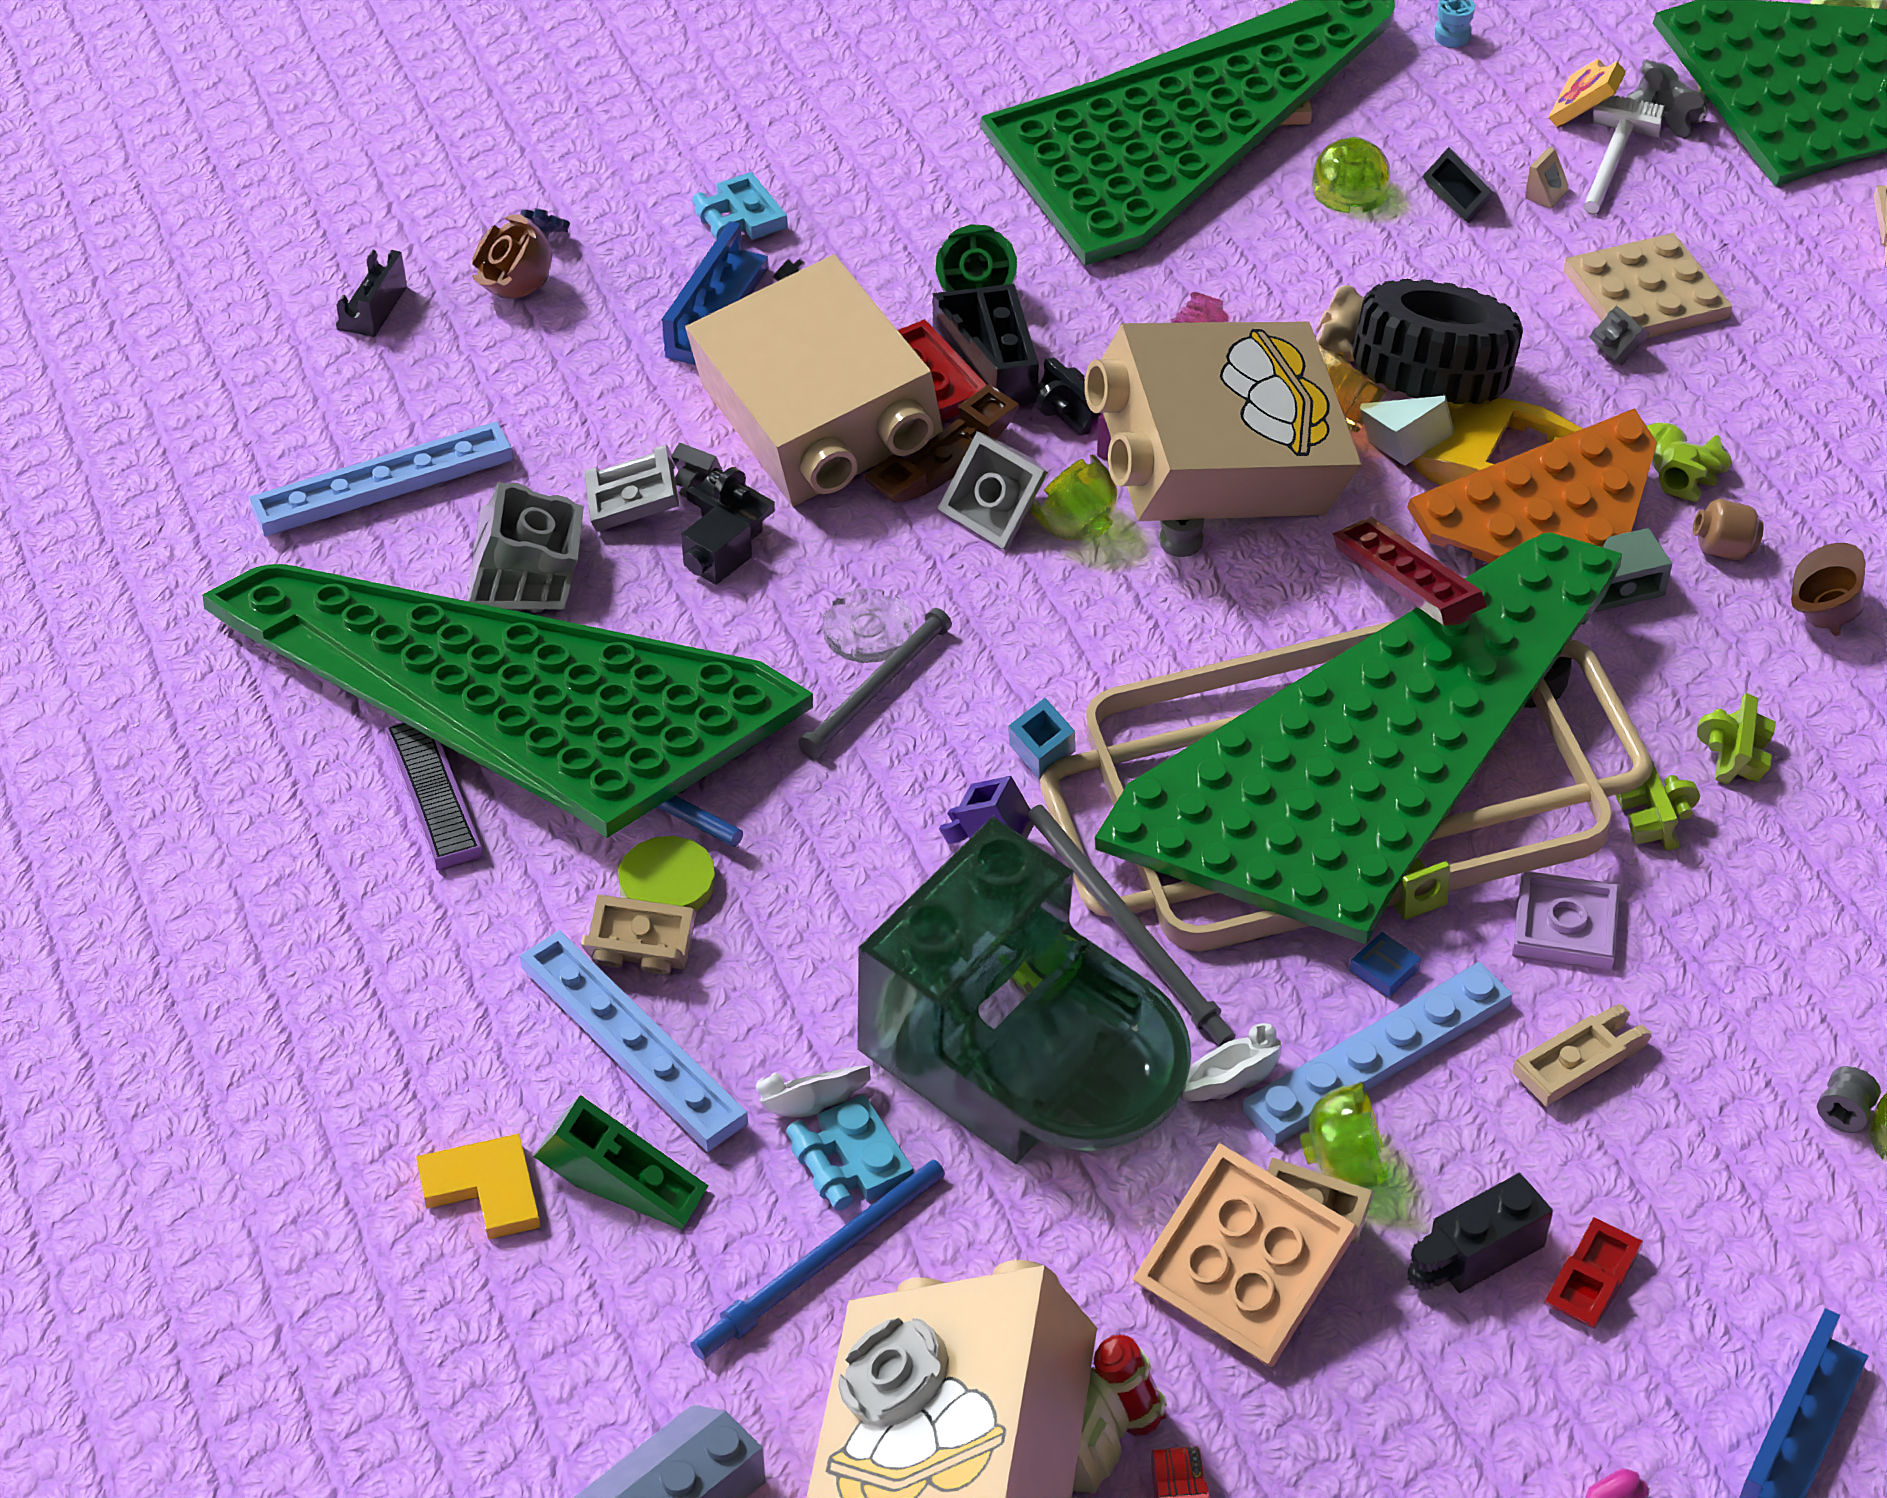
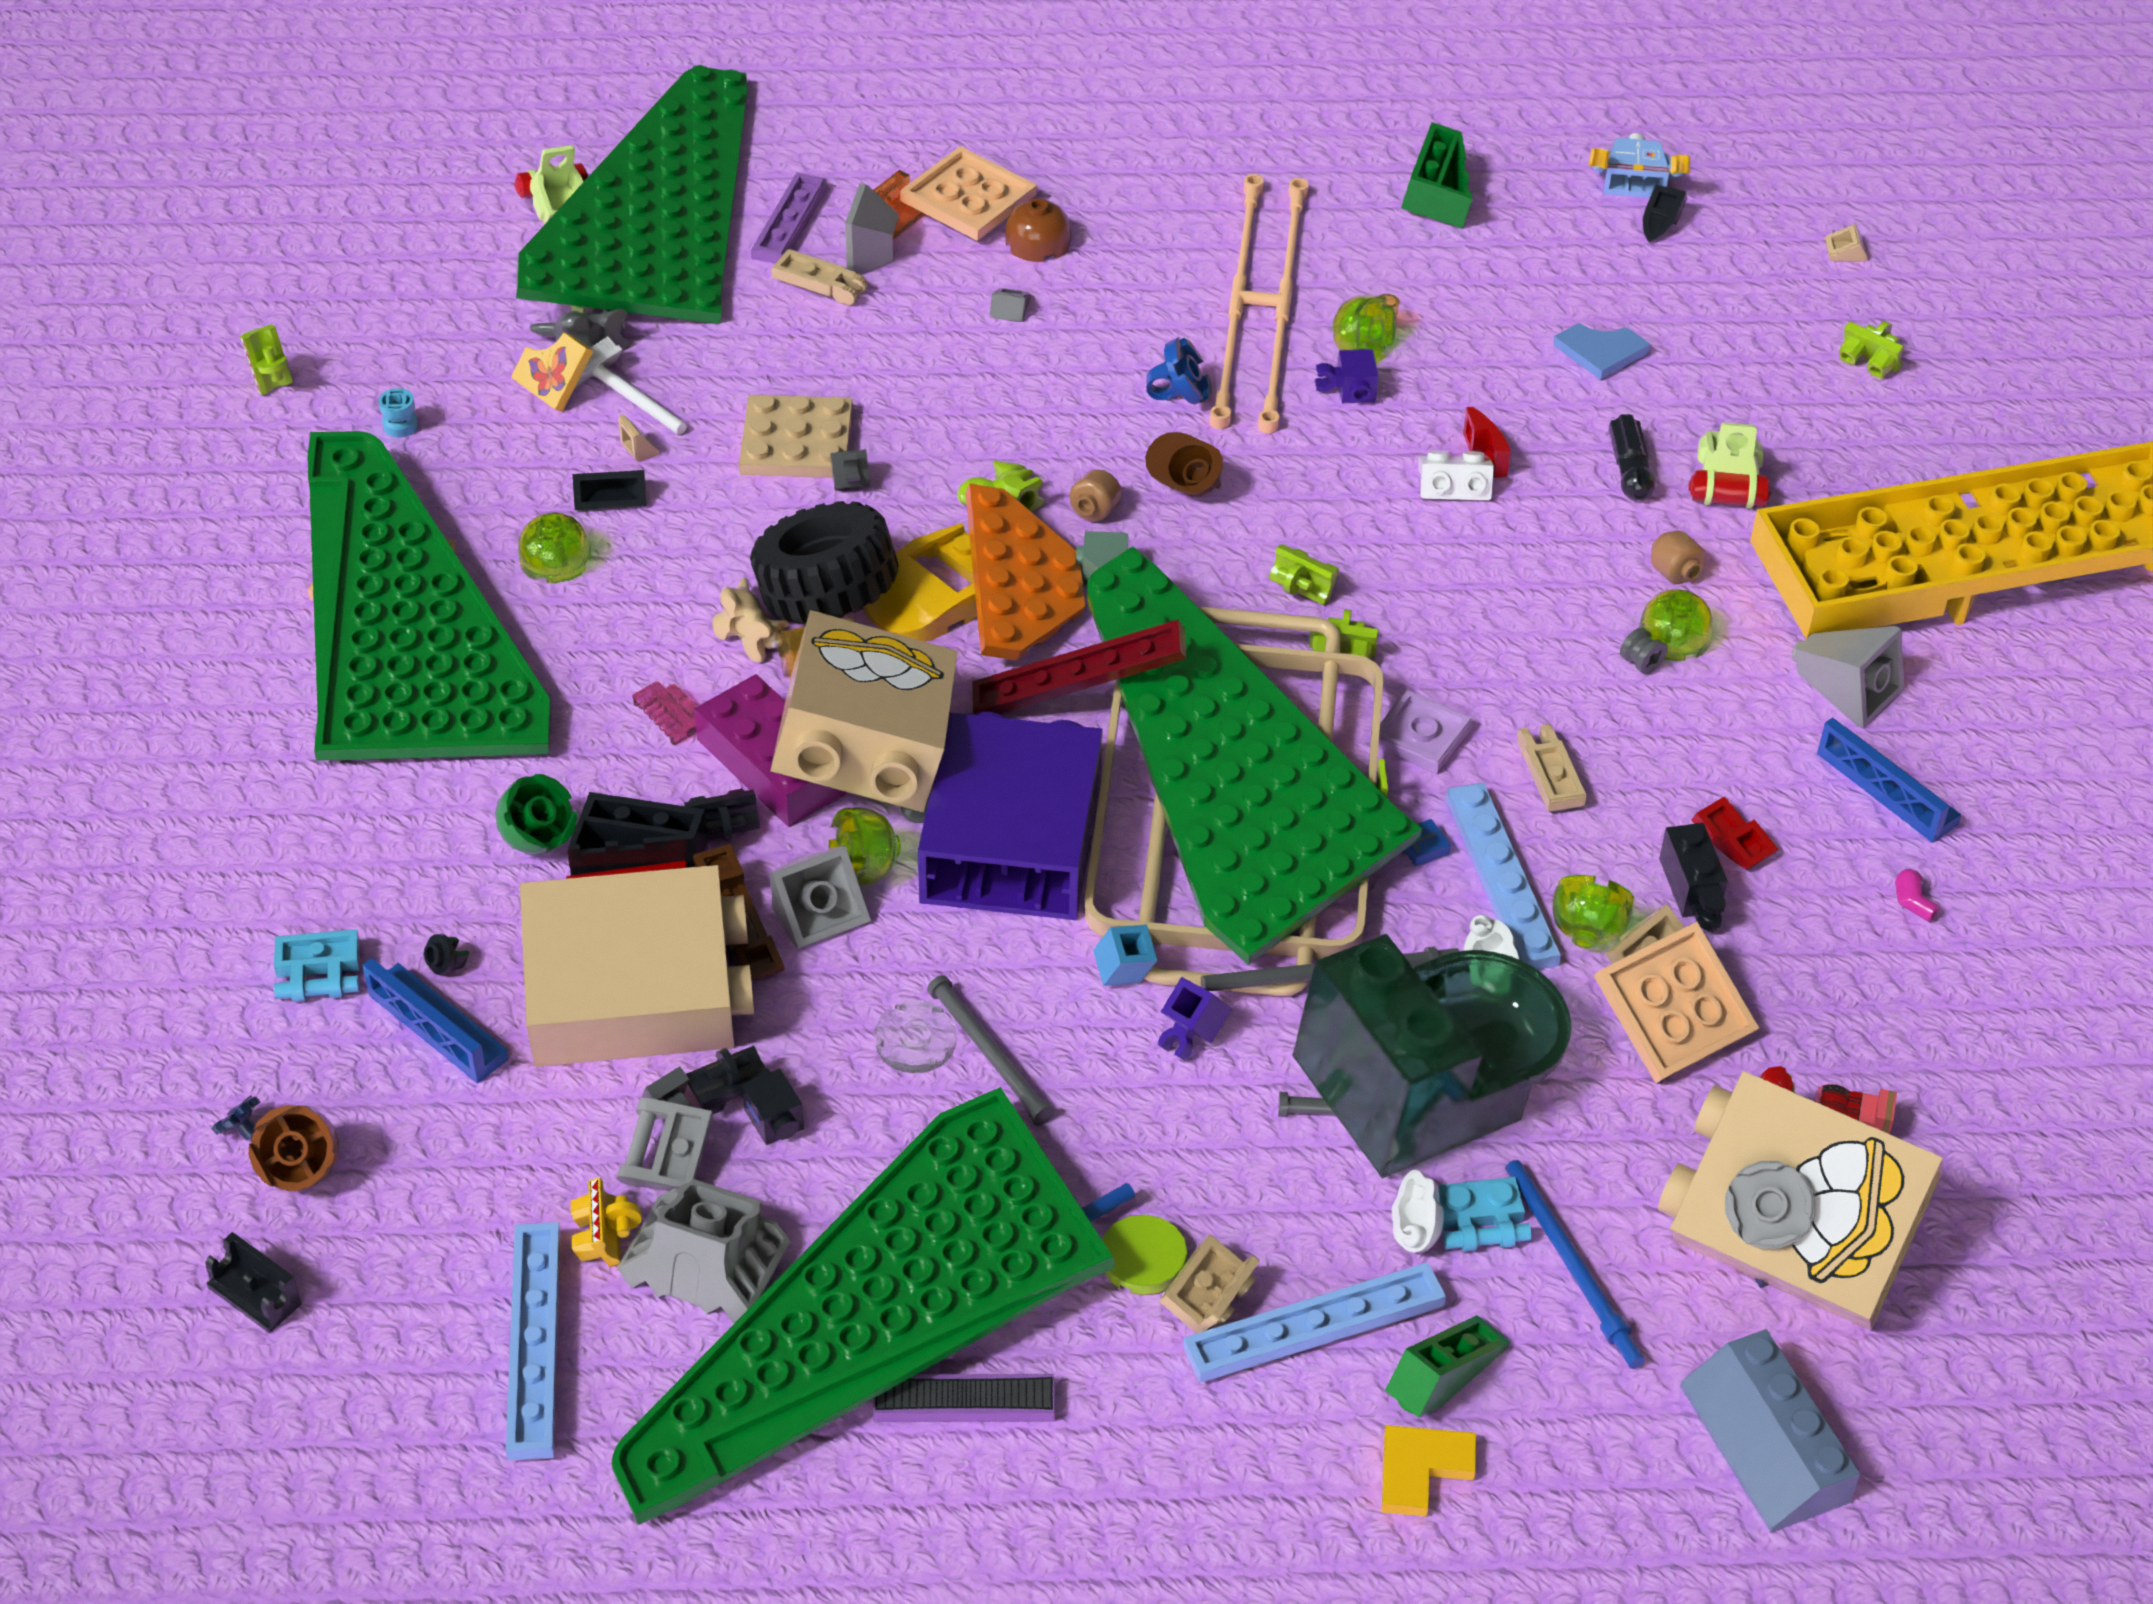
camera: 70 degrees left, 0 degrees up
light aqua slope [1360,396,1454,466] -> none
none -> yellow hips [570,1177,642,1267]
none -> dark purple brick [918,712,1103,921]

